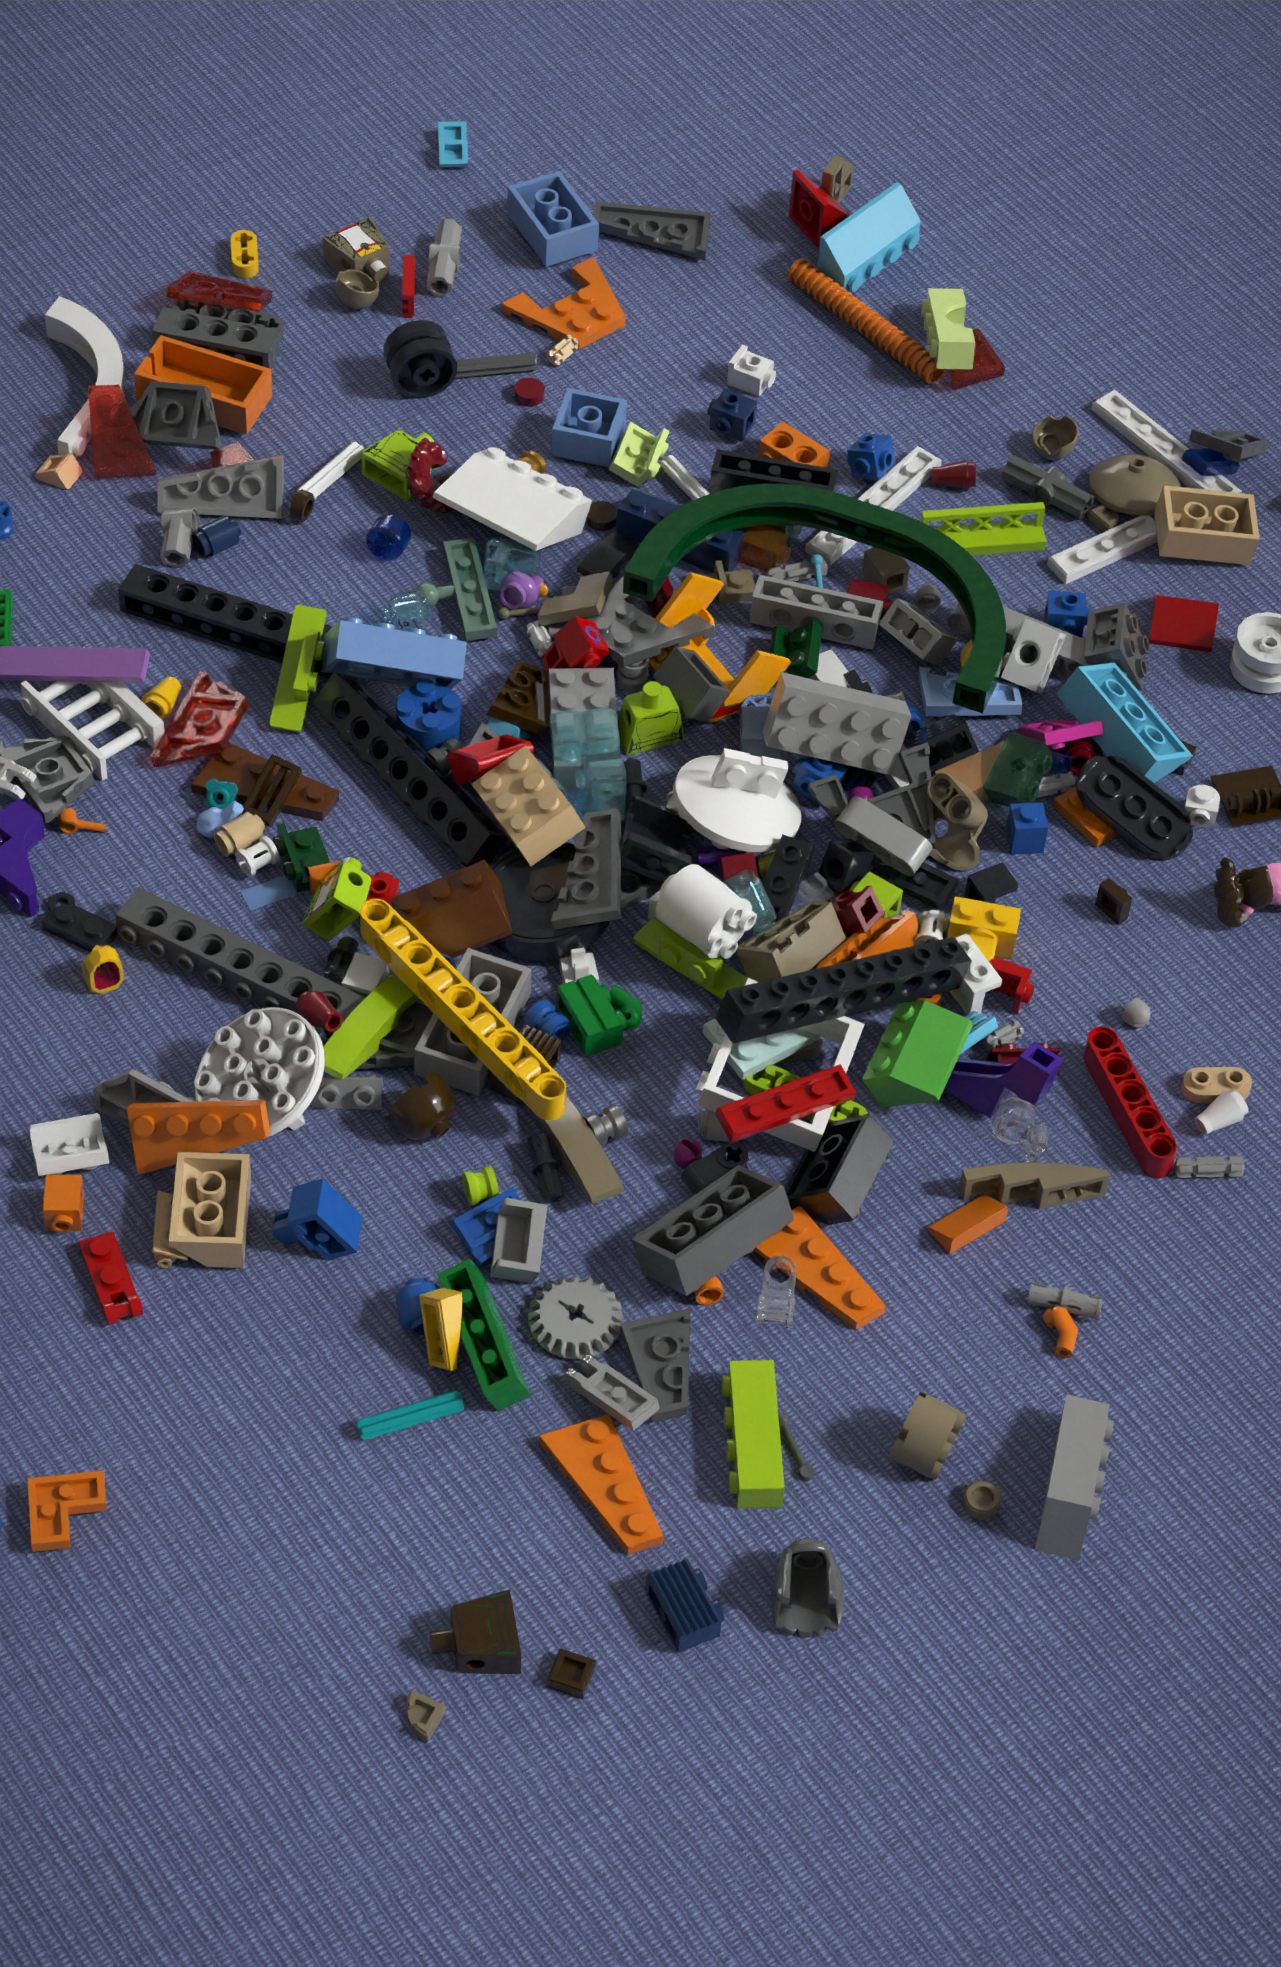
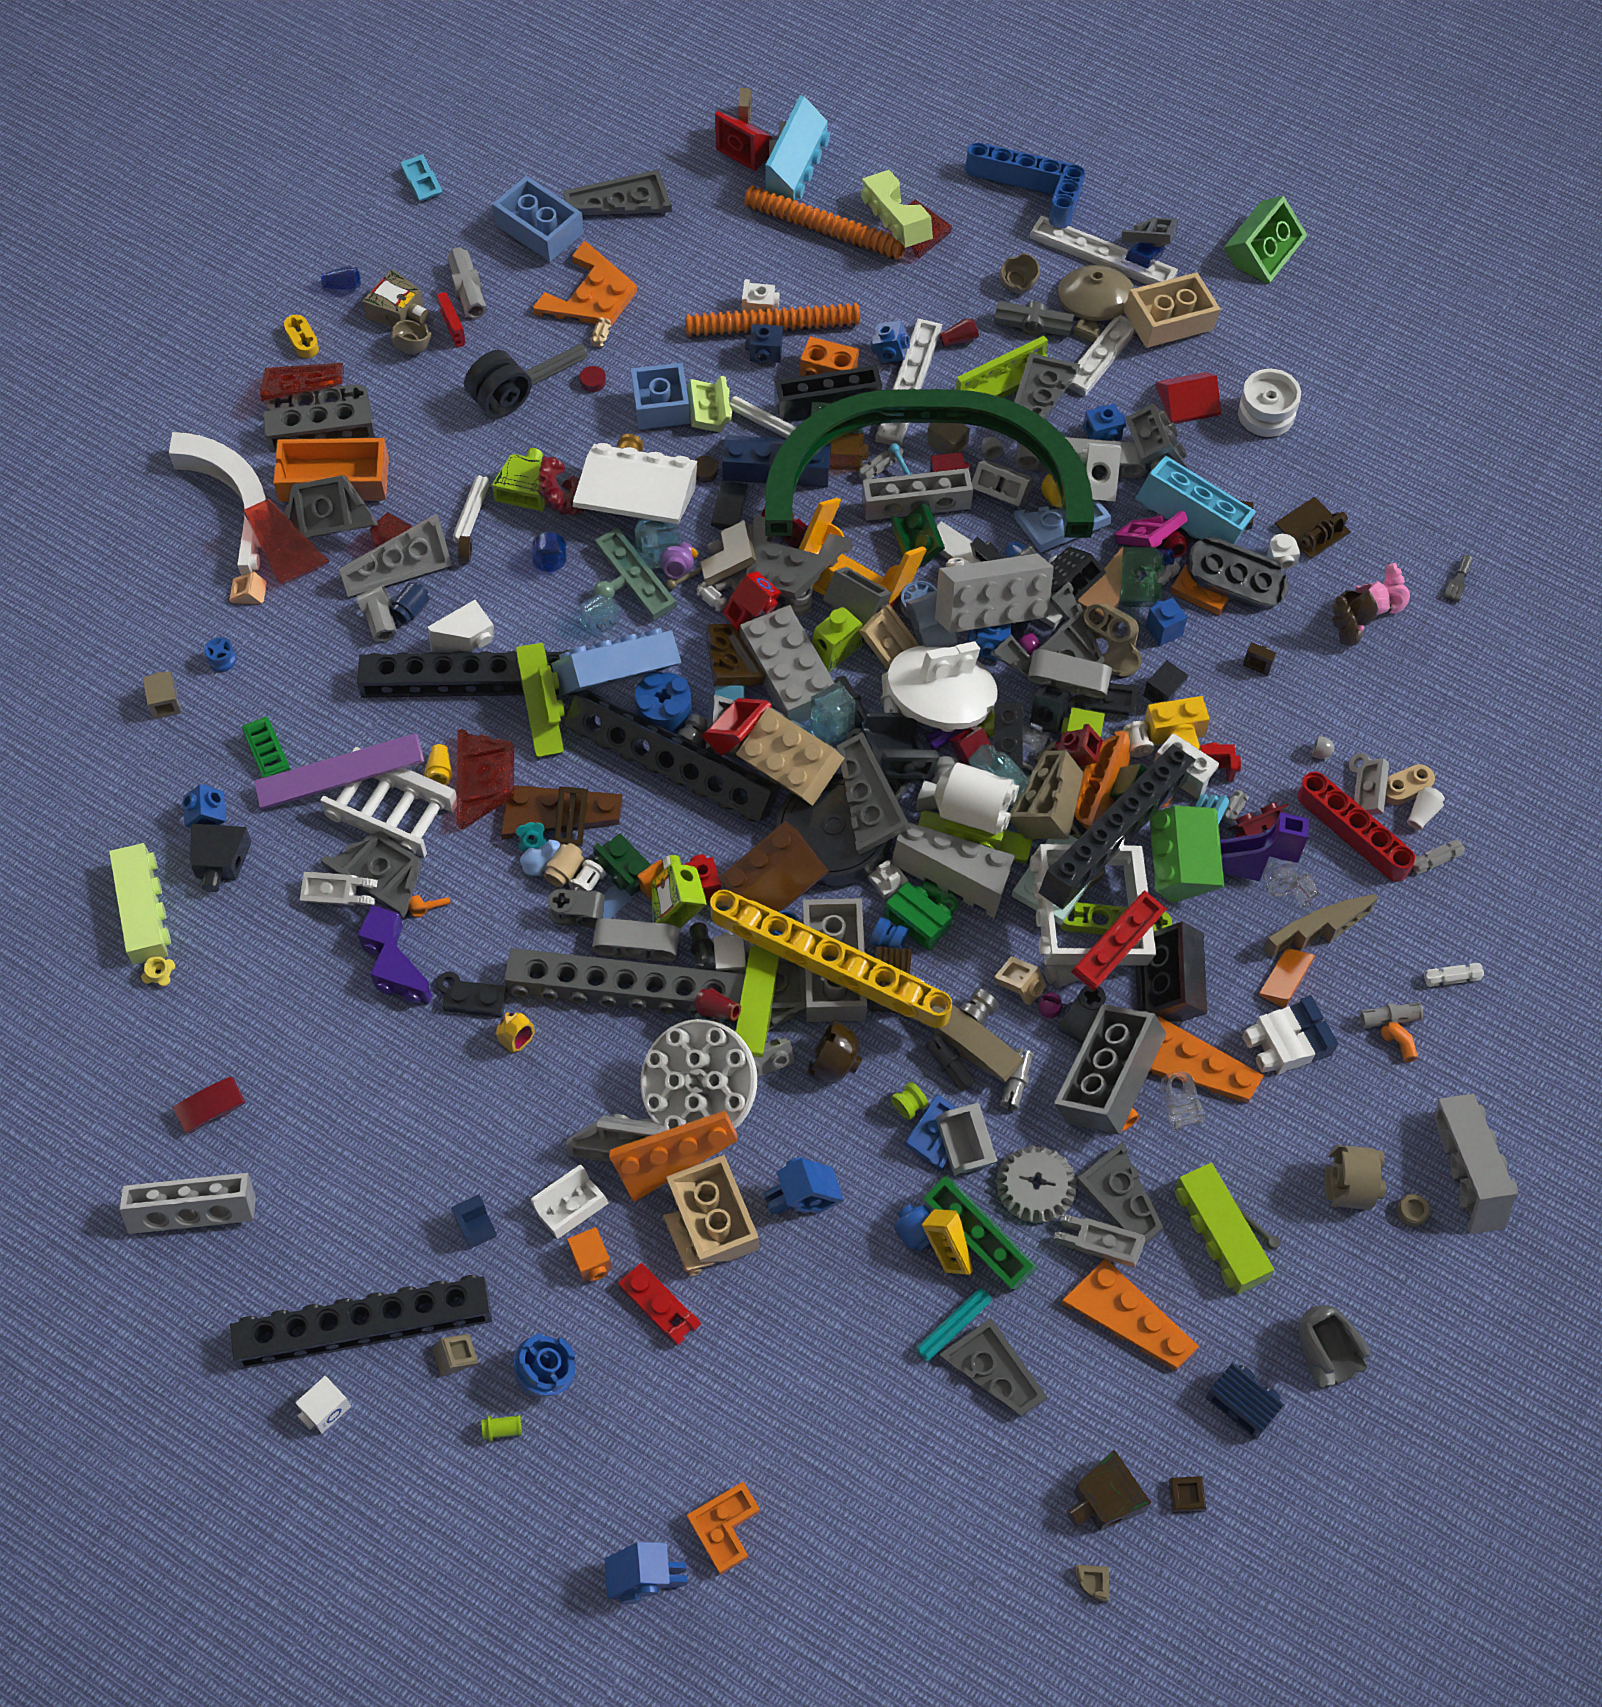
camera: 20 degrees left, 10 degrees up
clear light blue brick [550,708,620,763] -> none
dark tan bracket [709,560,755,604] -> none
none -> clear blue cone [321,265,361,291]
none -> white slope [428,600,494,654]
none -> dark grey piece [548,889,605,928]
none -> light grey beam [592,918,680,962]
none -> orange piece [685,303,860,337]
none -> tan plate [859,604,920,670]
none -> light grey wedge [891,822,1015,918]
none -> dark grey wing [939,1318,1048,1418]
none -> blue beam [965,142,1085,228]
none -> tan bracket [994,956,1046,1006]
none -> light grey pin [1000,1048,1034,1111]
none -> dark grey wing [1014,353,1080,419]
none -> white hips [1242,995,1338,1075]
none -> light grey hinge [1349,753,1389,815]
none -> white axle [1424,963,1484,987]

